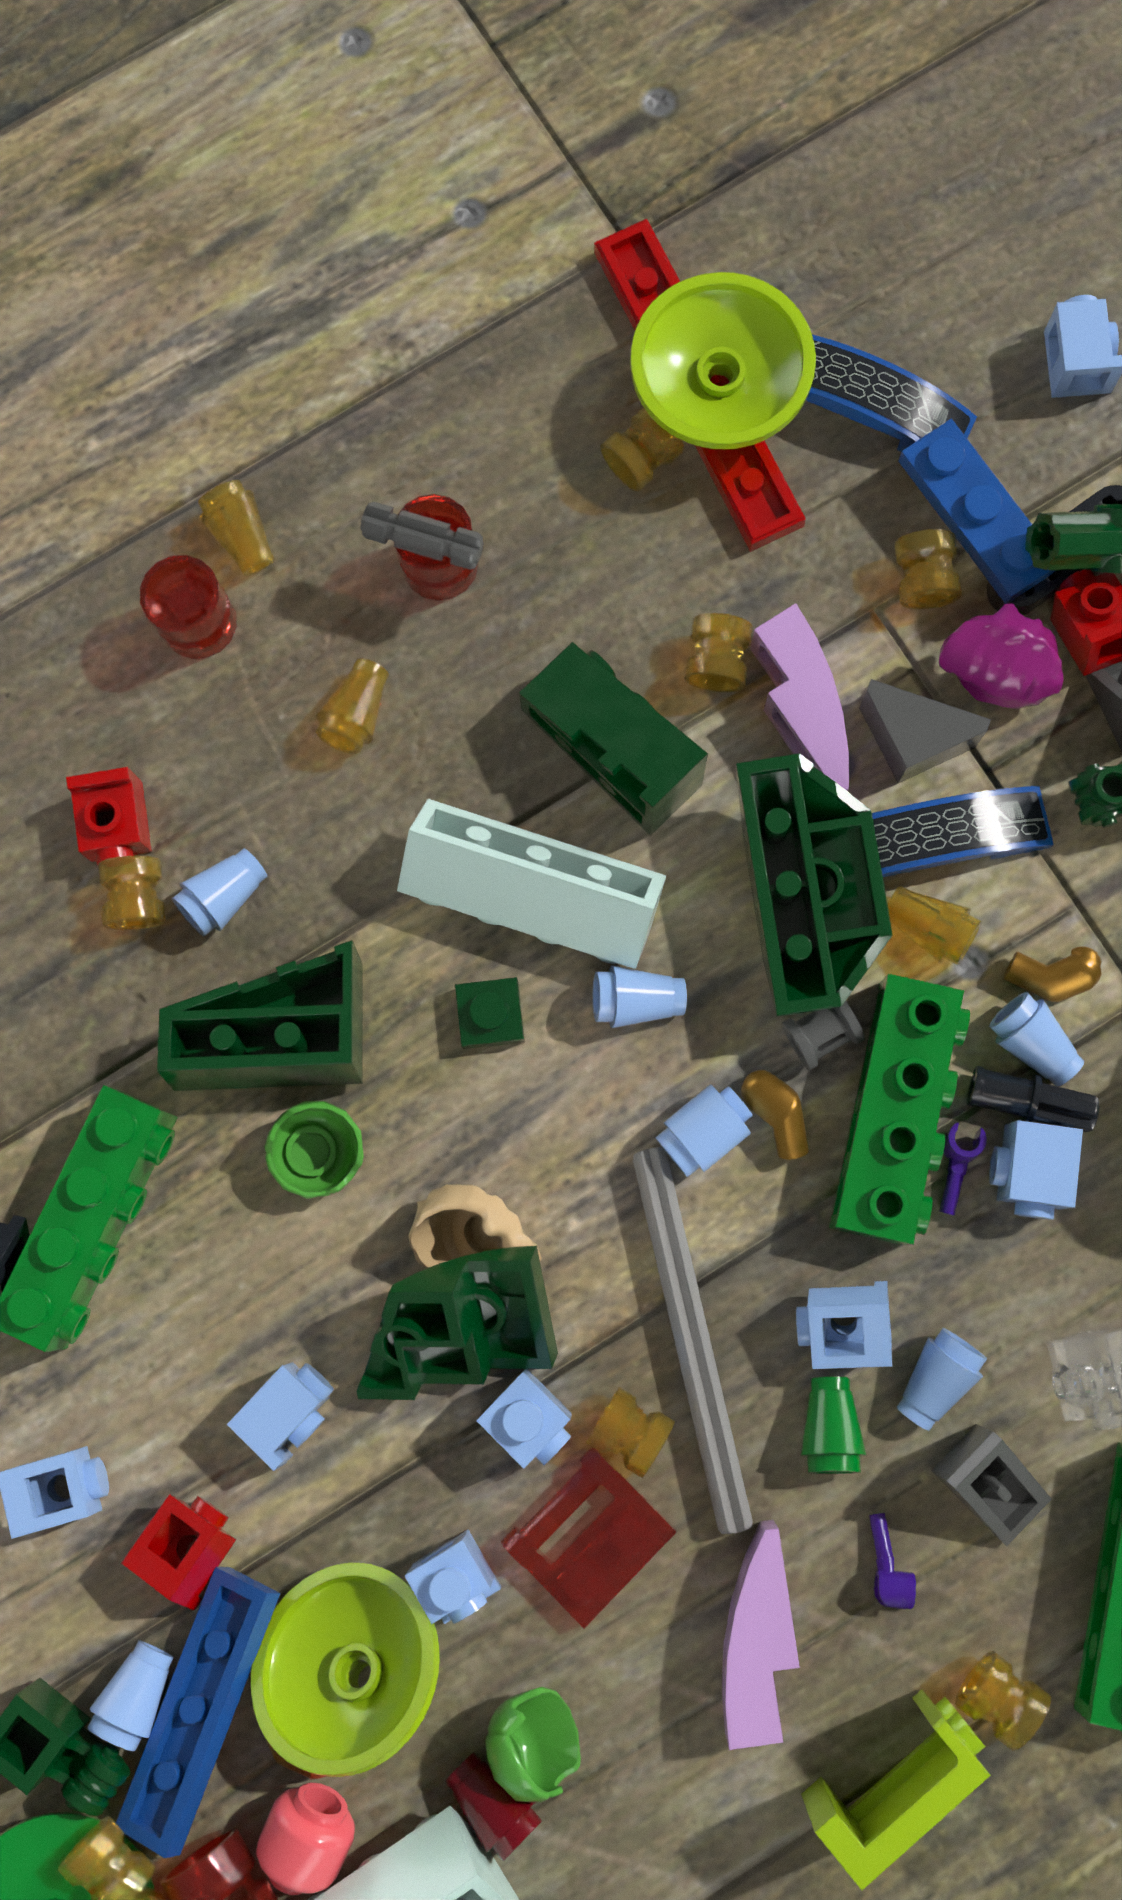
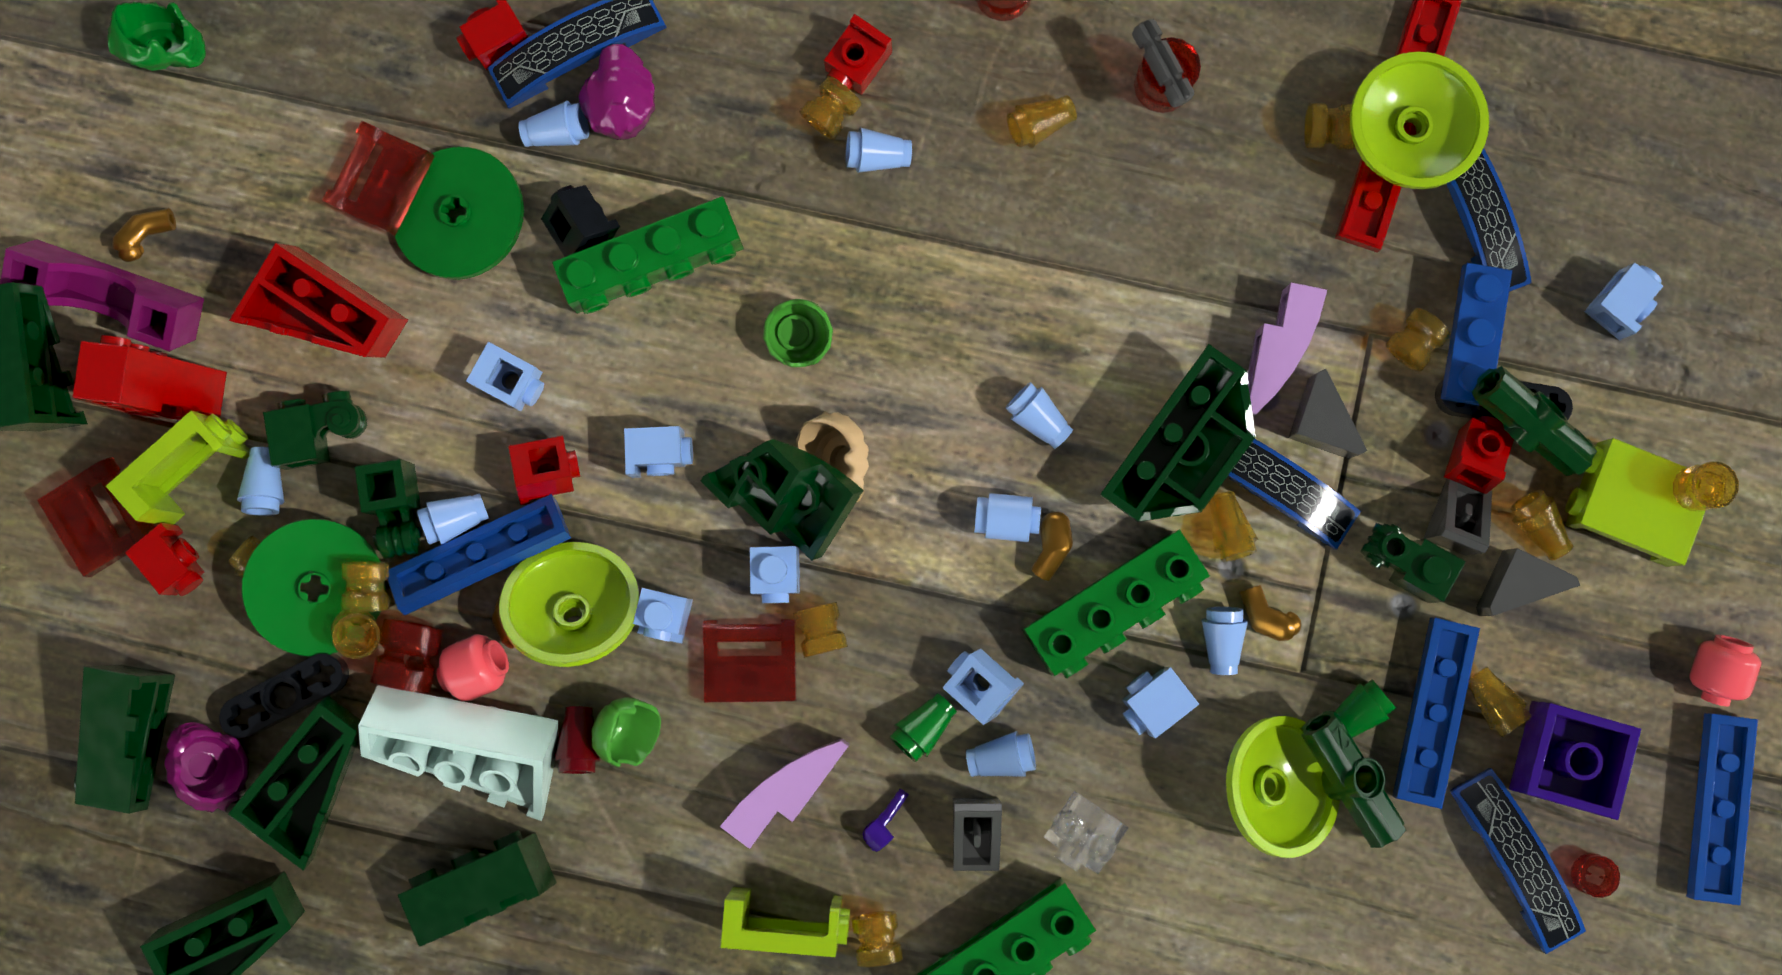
camera: 40 degrees right, 5 degrees up
dark green wedge [157,940,363,1091] -> none
light aqua brick [397,799,666,969] -> none
dark green plate [455,977,525,1049] -> none
dark green wedge [519,642,708,836] -> none
light grey axle [633,1147,753,1534] -> none
clear yellow wheel [684,613,753,692] -> none
dark grey bush [781,1001,865,1071] -> none
magenta hair [938,604,1064,709] -> none
dark purple hand [939,1122,987,1215] -> none
black axle [967,1066,1100,1132] -> none

